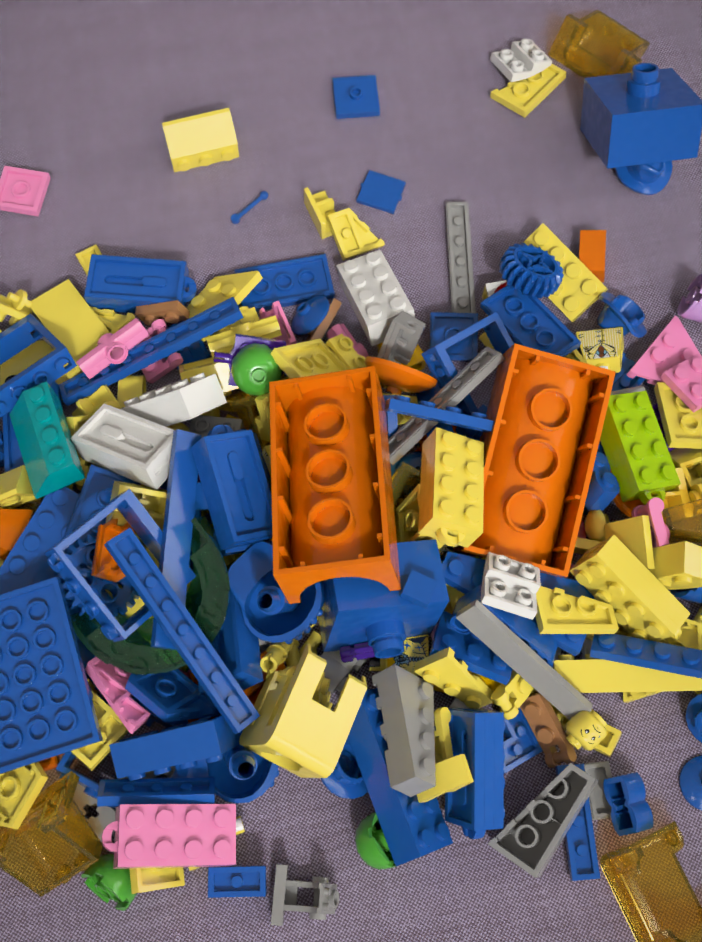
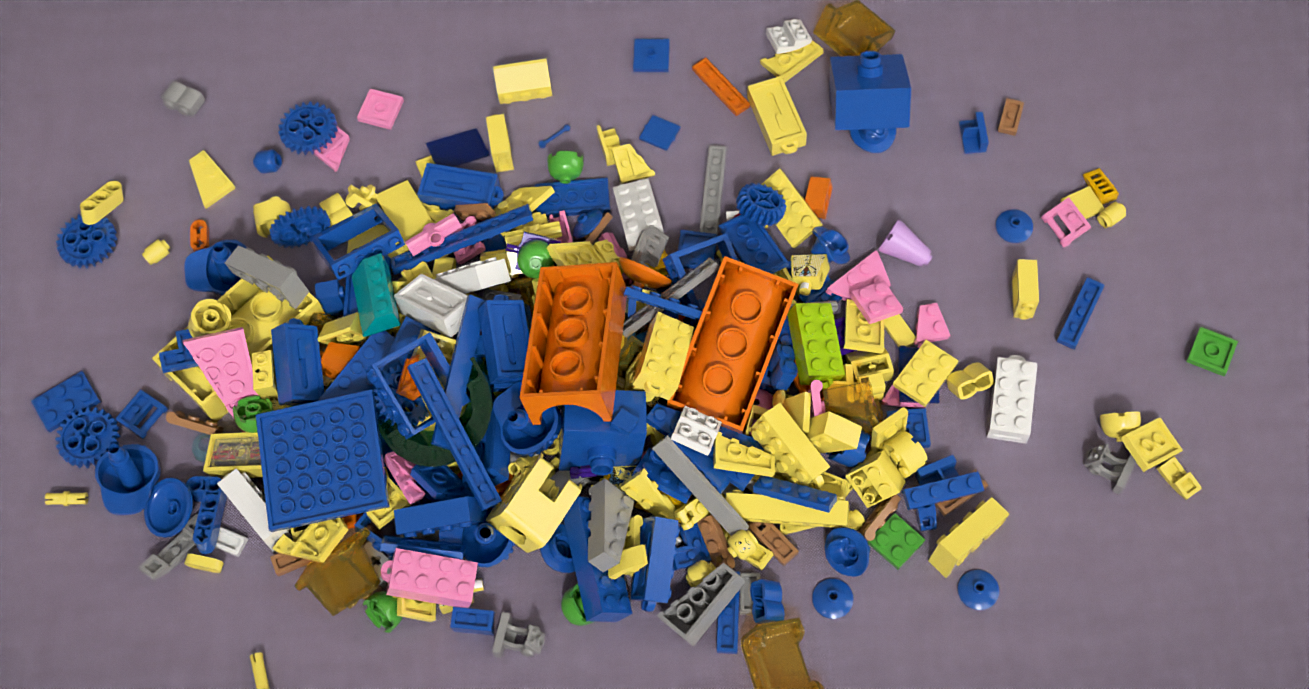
camera: 15 degrees right, 5 degrees down
none -> clear blue piece [426,128,490,167]
none -> light yellow window [486,114,514,173]
none -> bright green cylinder [547,151,584,184]
none -> light yellow head [686,560,716,588]
none -> orange tile [692,57,750,116]
none -> light yellow piece [747,76,807,156]
none -> medium nougat plate [747,522,799,566]

